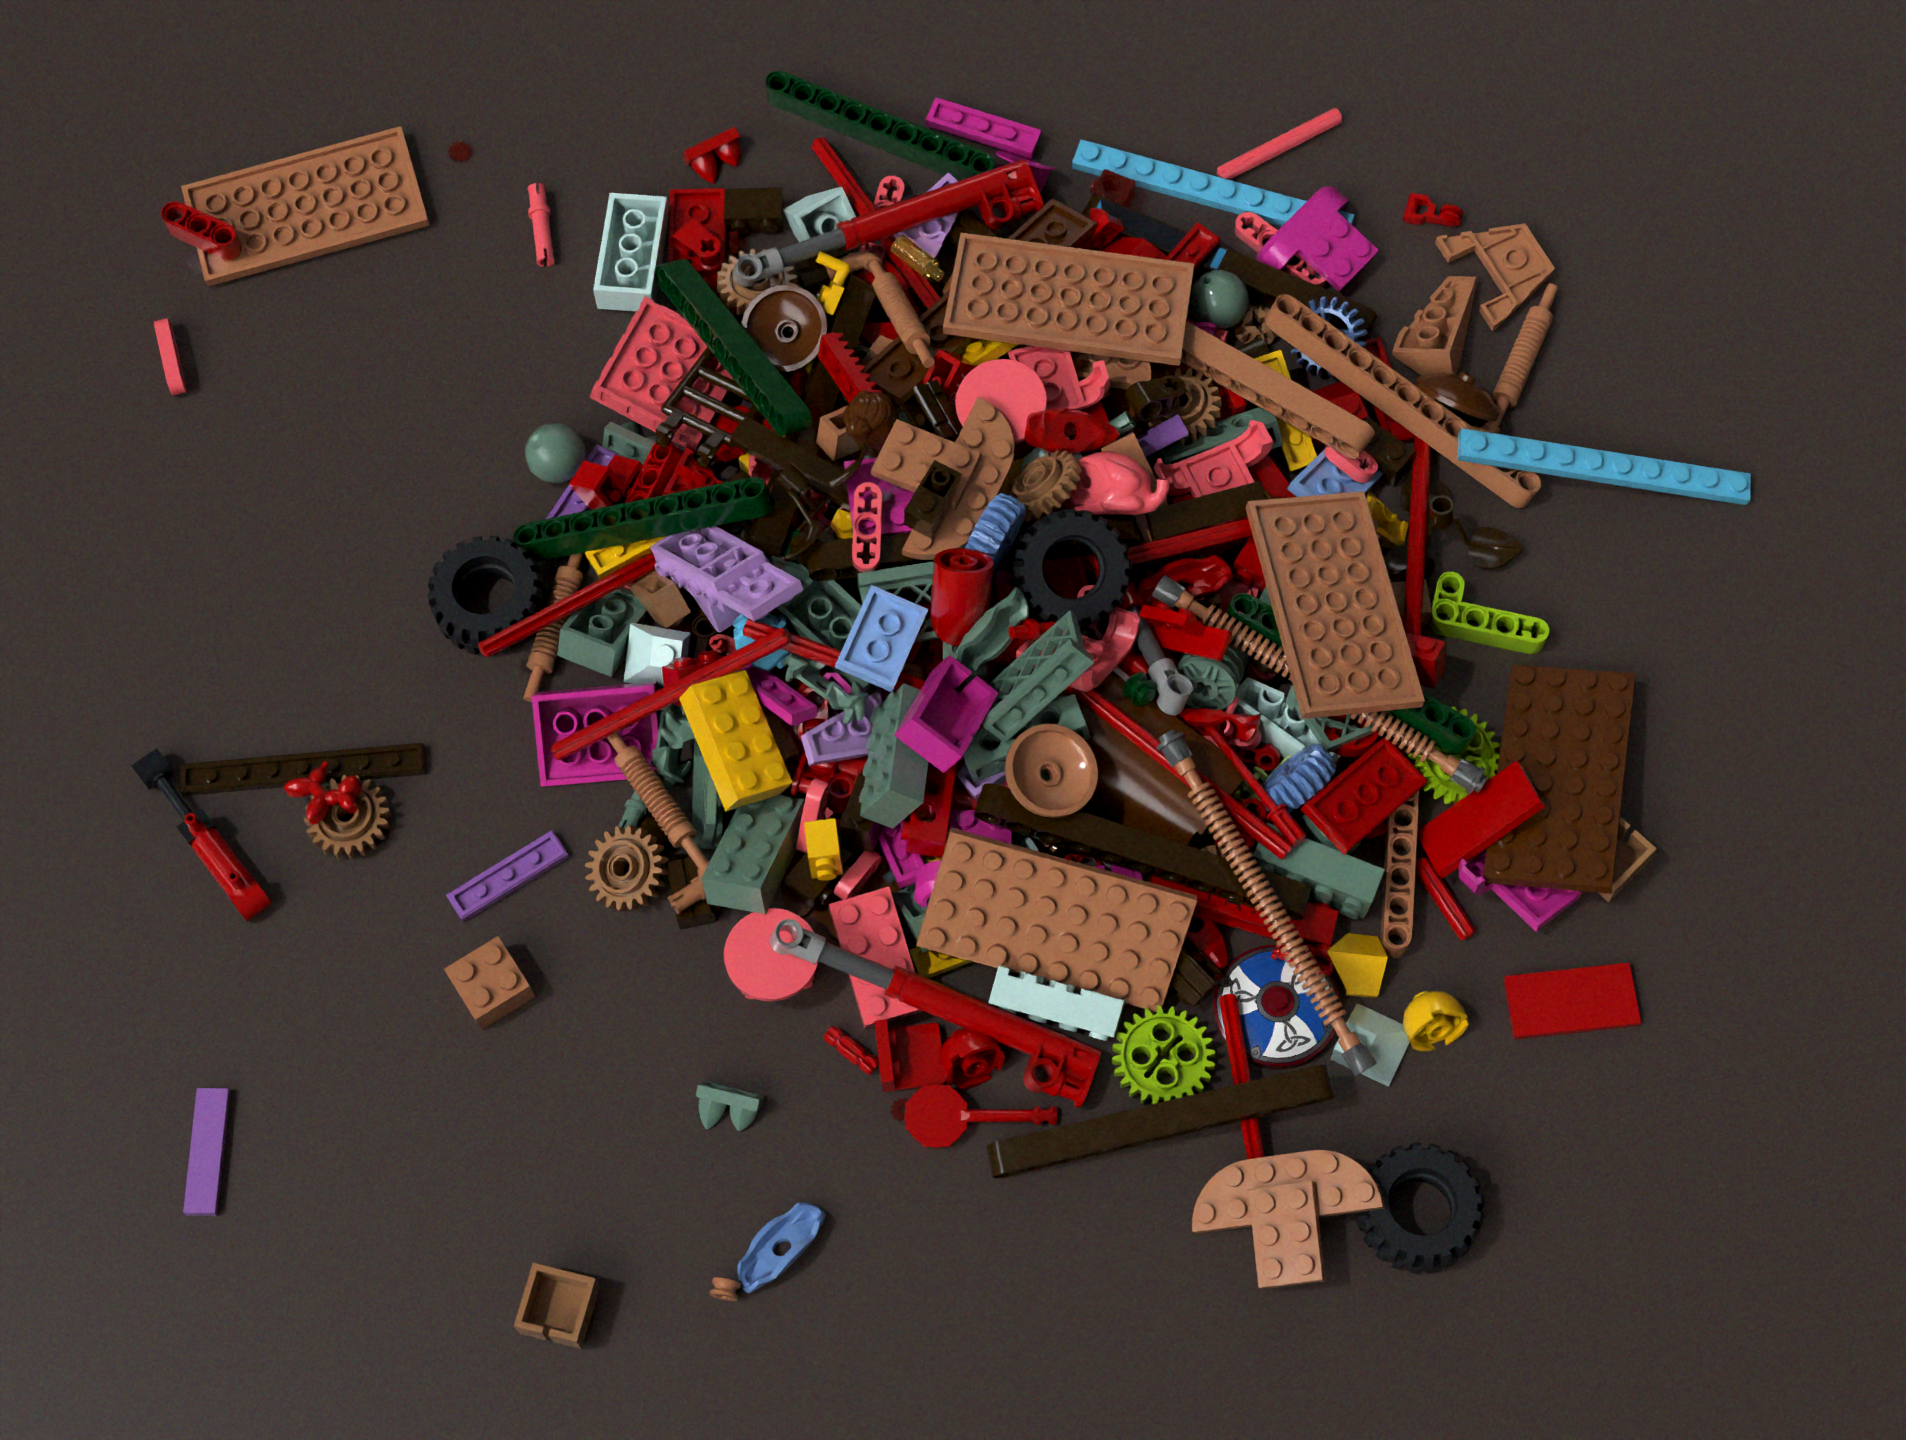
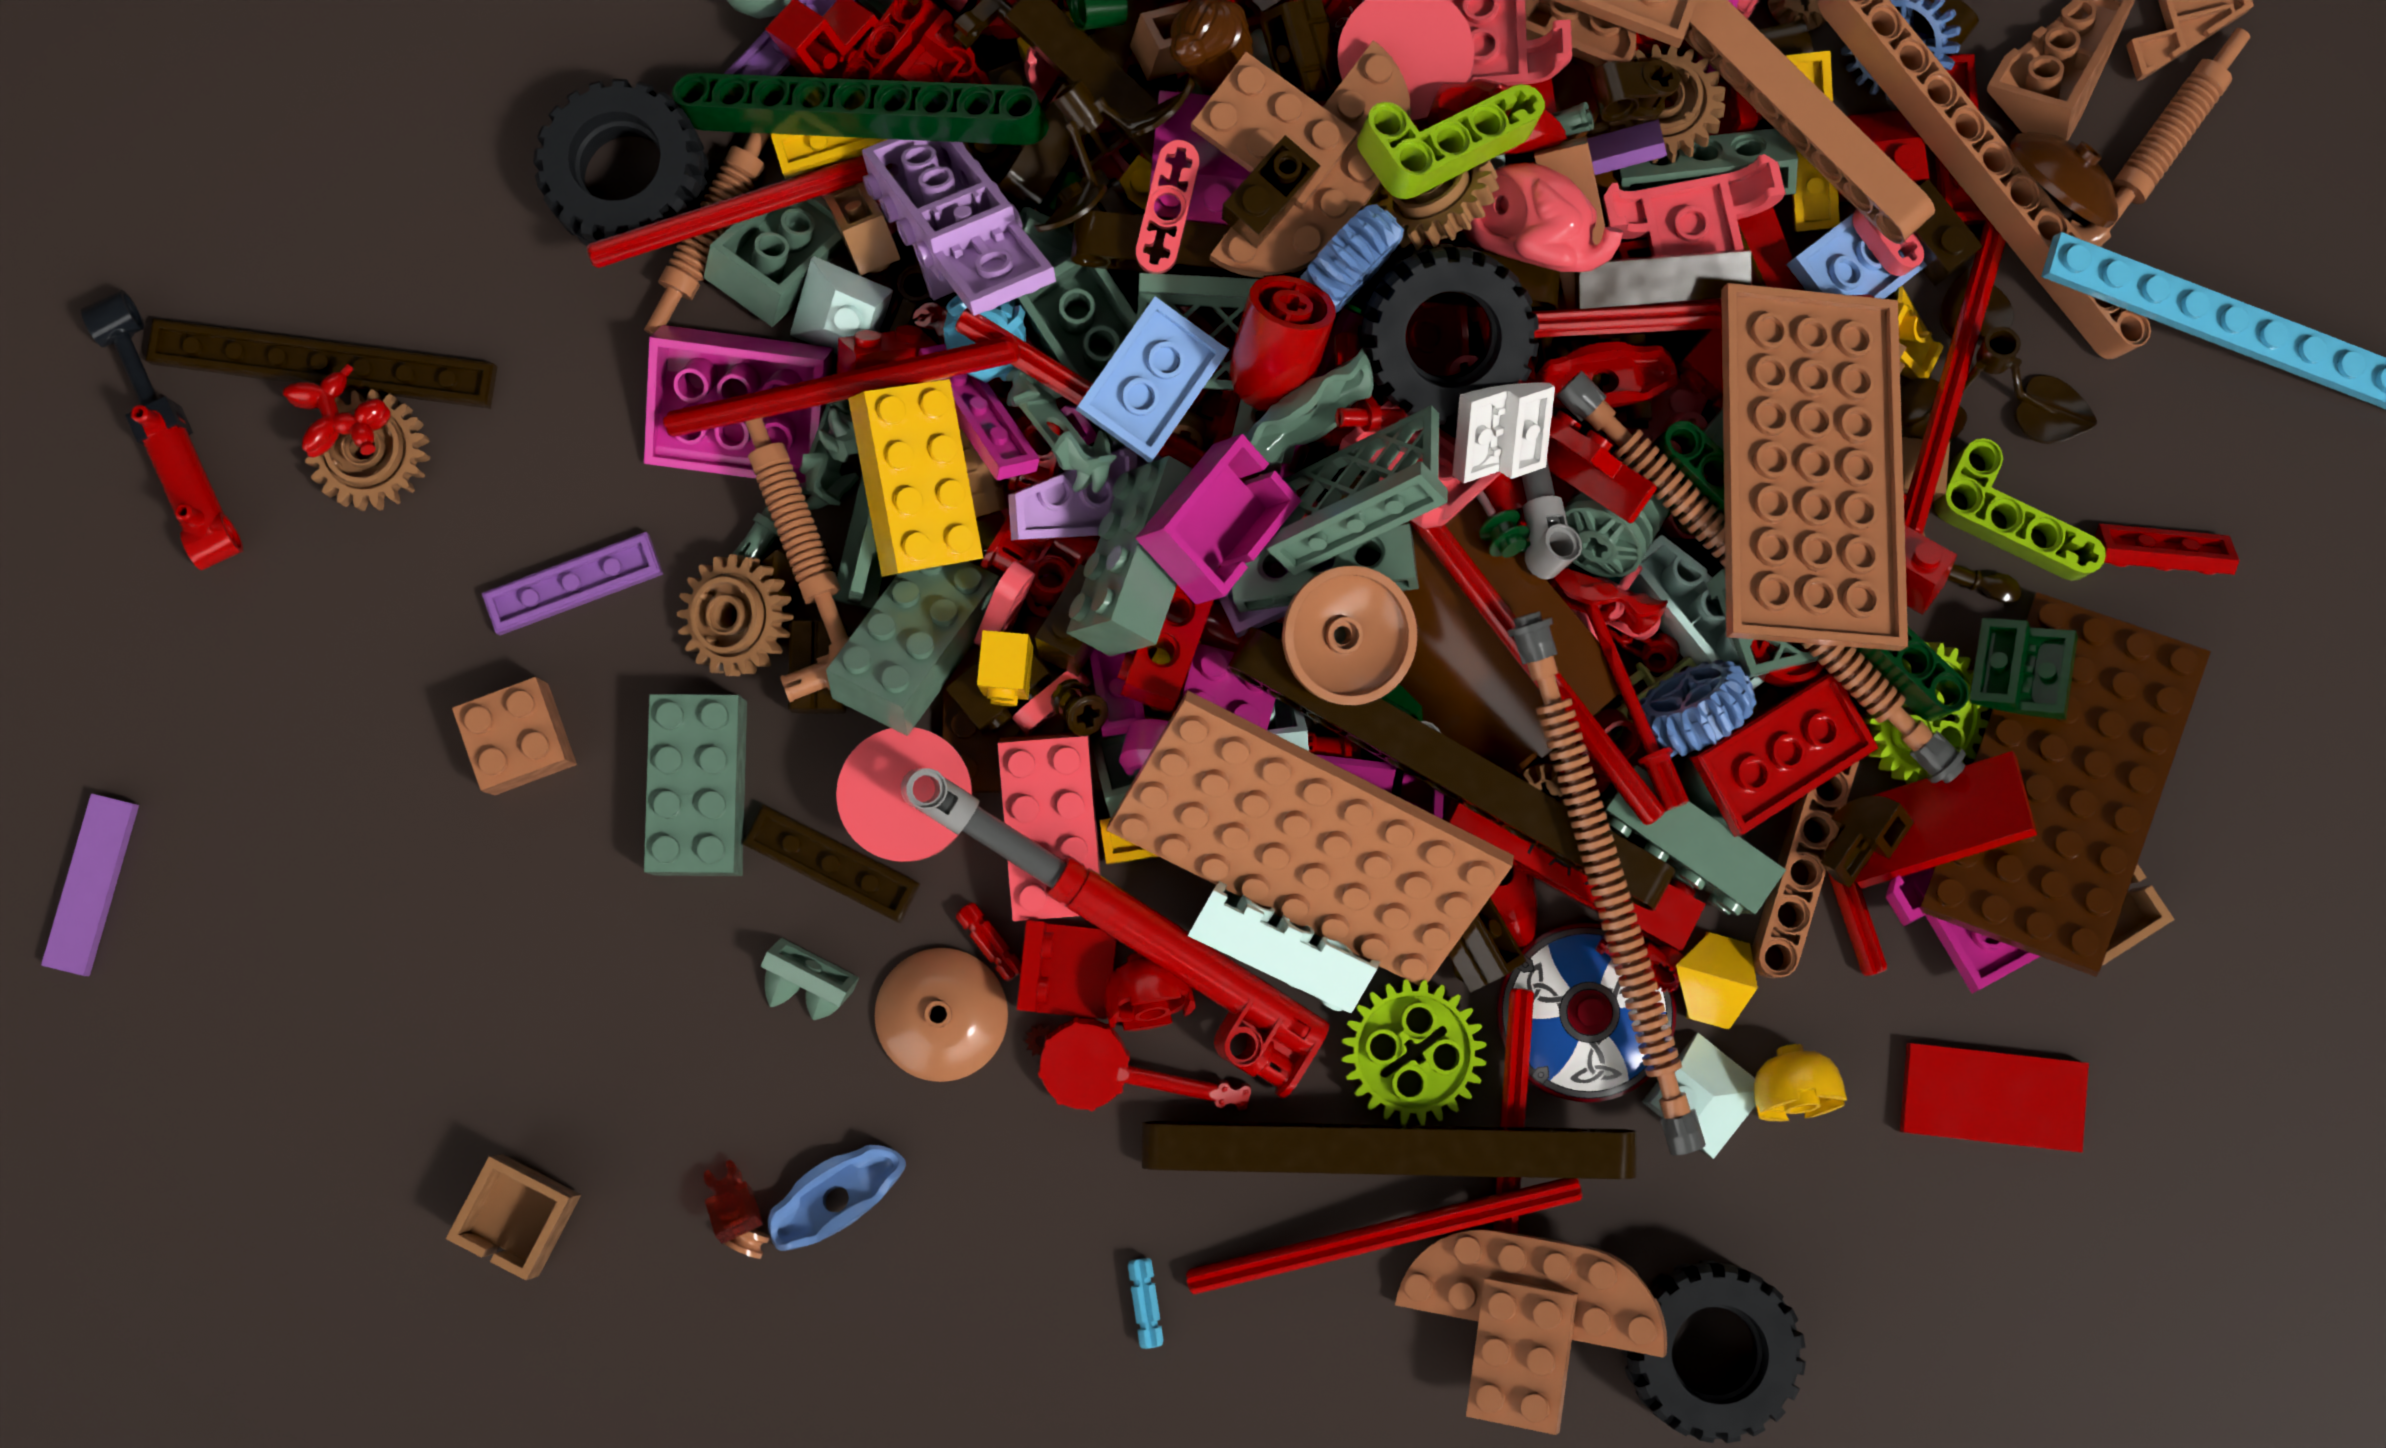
camera: 10 degrees right, 15 degrees up
none -> sand green brick [644,694,747,876]
none -> clear red plate [704,1159,763,1244]
none -> dark brown tile [742,805,921,924]
none -> nougat dish [875,948,1008,1082]
none -> dark brown bush [1051,679,1108,736]
none -> medium azure axle [1128,1258,1164,1349]
none -> red axle [1186,1178,1583,1294]
none -> lime beam [1357,84,1545,199]
none -> white slope [1452,383,1555,483]
none -> dark brown brick [1821,796,1914,888]
none -> dark brown piece [1947,564,2021,604]
none -> dark green slope [1969,618,2078,720]
none -> red plate [2095,523,2240,575]

